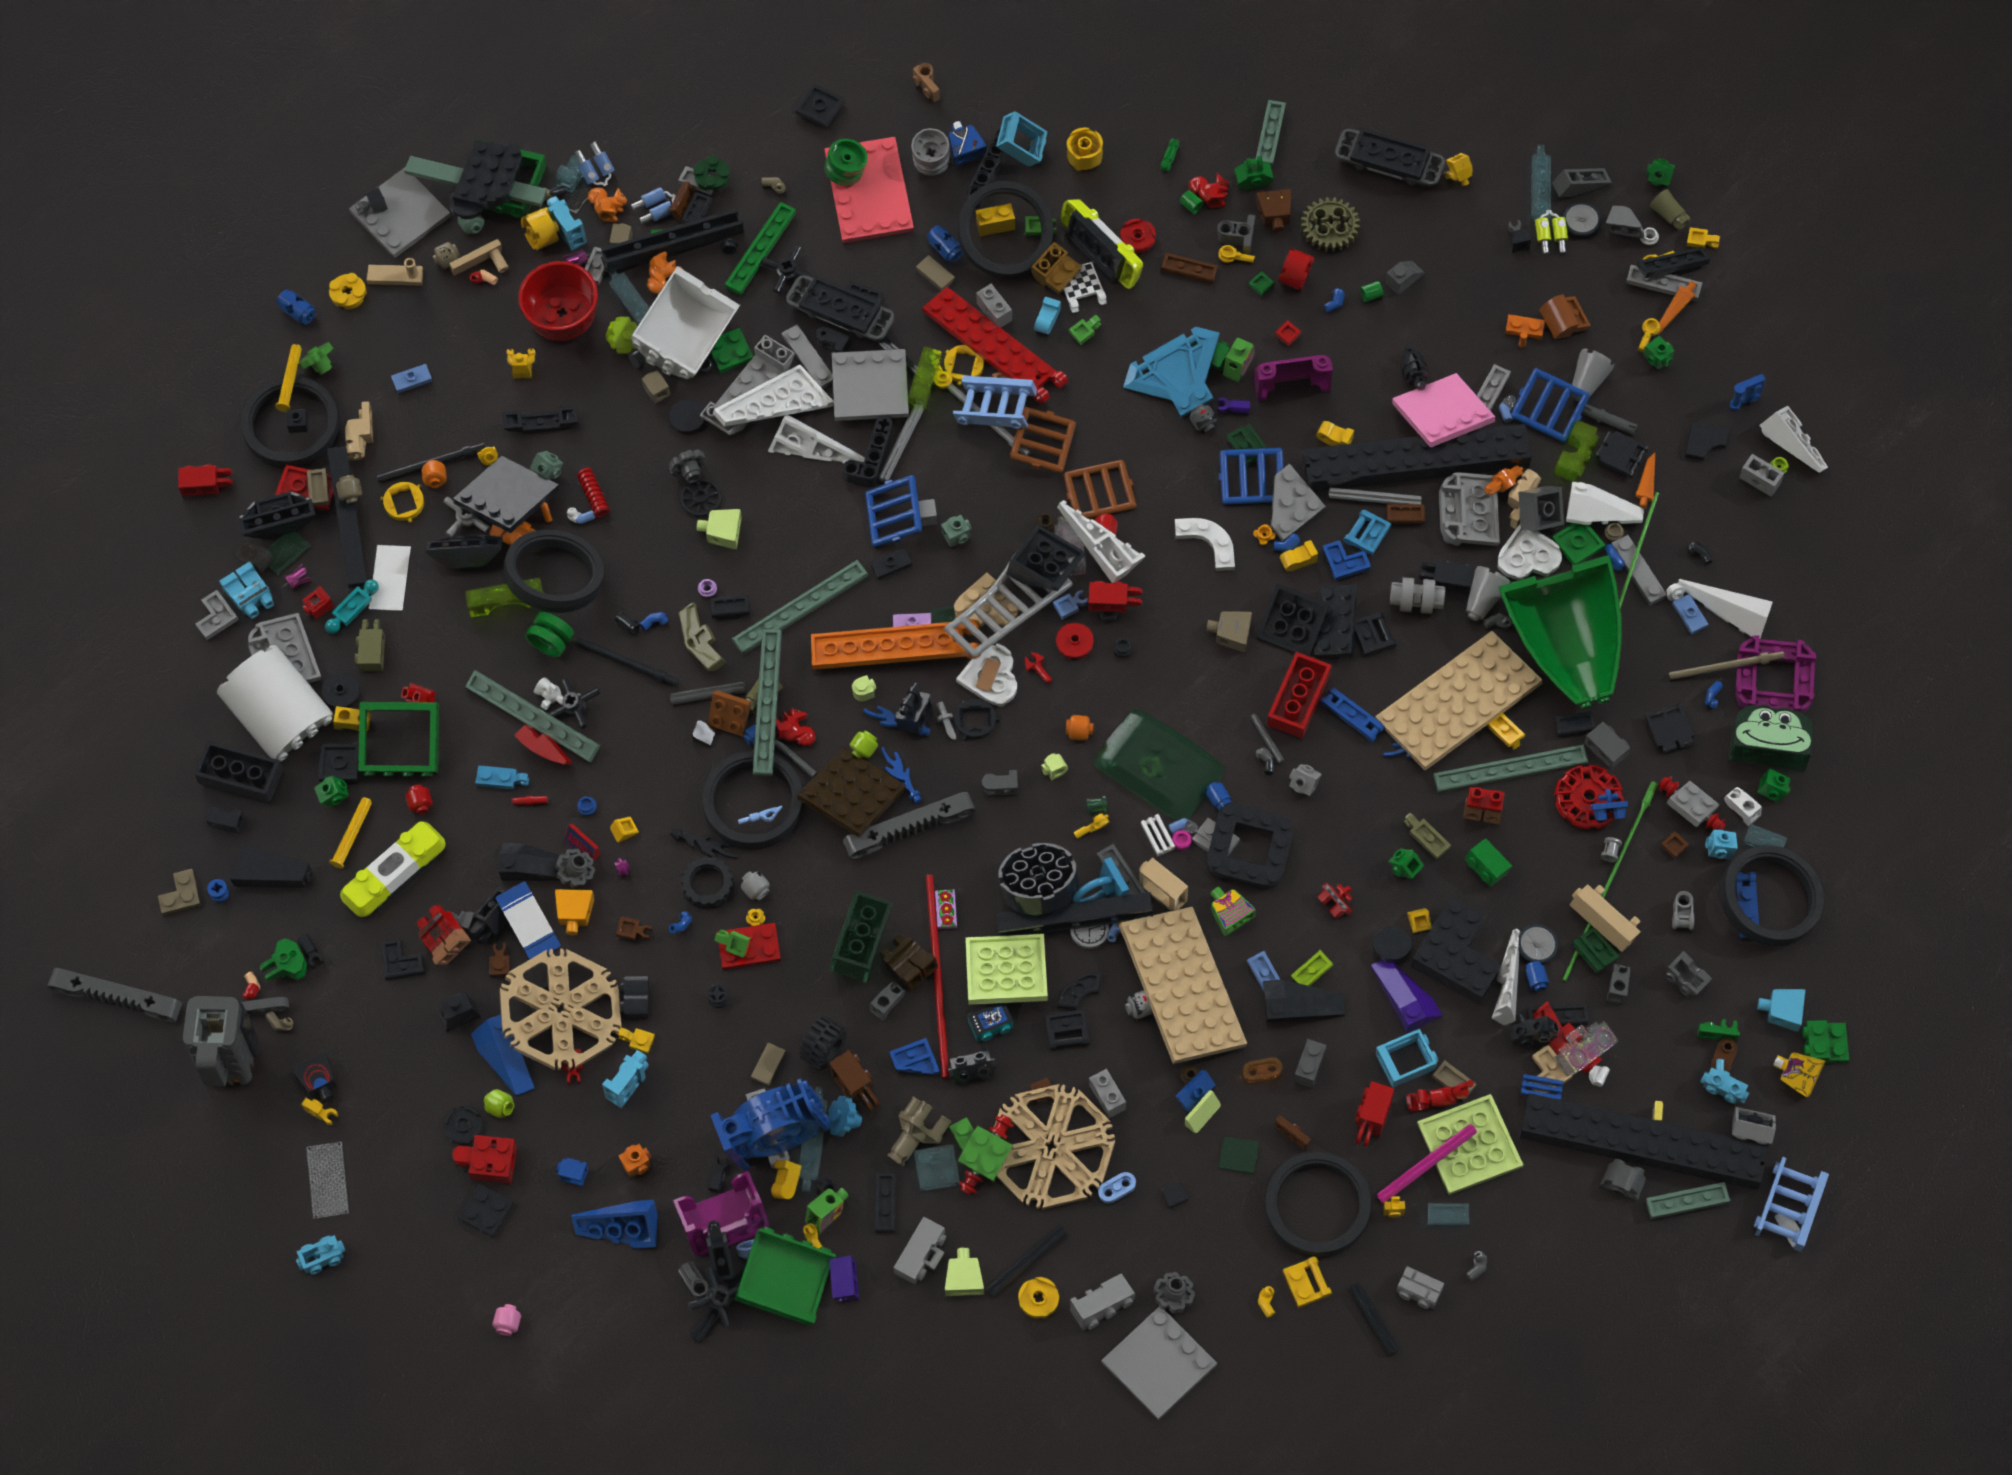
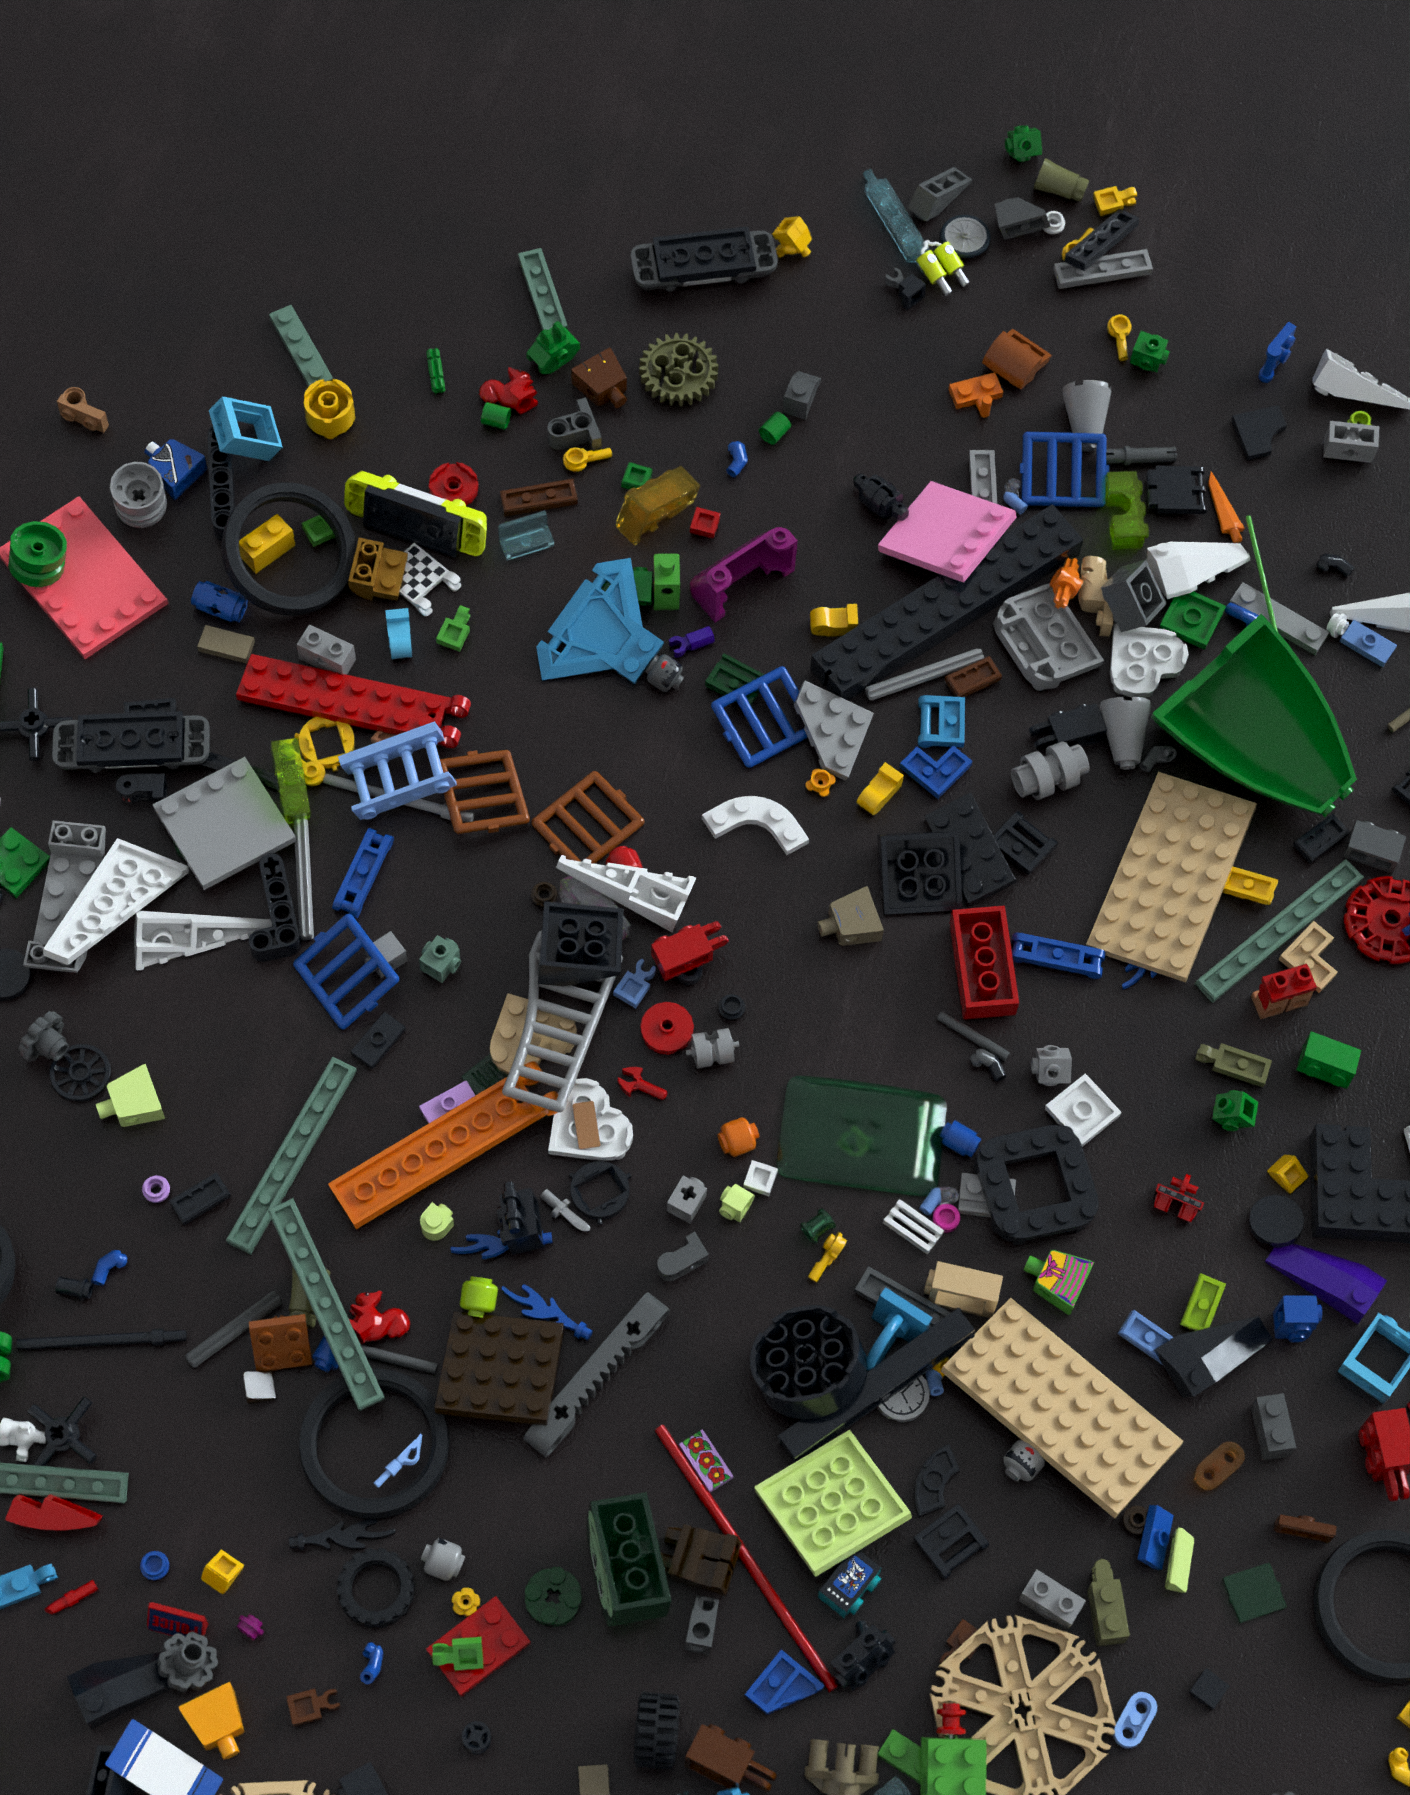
camera: 35 degrees left, 0 degrees up
olive plate [679,602,726,671] -> none
light grey plate [782,325,833,389] -> none
blue arm [1274,534,1300,552] -> none
red brick [1277,248,1314,291] -> none
dark tan plate [1605,523,1624,541] -> none
orange bar [1658,281,1696,335] -> none
none -> sand green plate [269,305,333,387]
none -> blue plate [332,828,394,918]
none -> clear light blue panel [498,511,554,560]
none -> dark green plate [525,1567,581,1627]
none -> clear yellow wedge [615,466,700,546]
none -> light grey brick [667,1176,707,1224]
none -> light grey wheel [686,1028,739,1069]
none -> white plate [743,1160,778,1196]
none -> white plate [1045,1073,1122,1147]
none -> olive hinge [1087,1558,1130,1646]
none -> blue brick [1273,1296,1322,1342]
none -> tan plate [1279,921,1338,993]

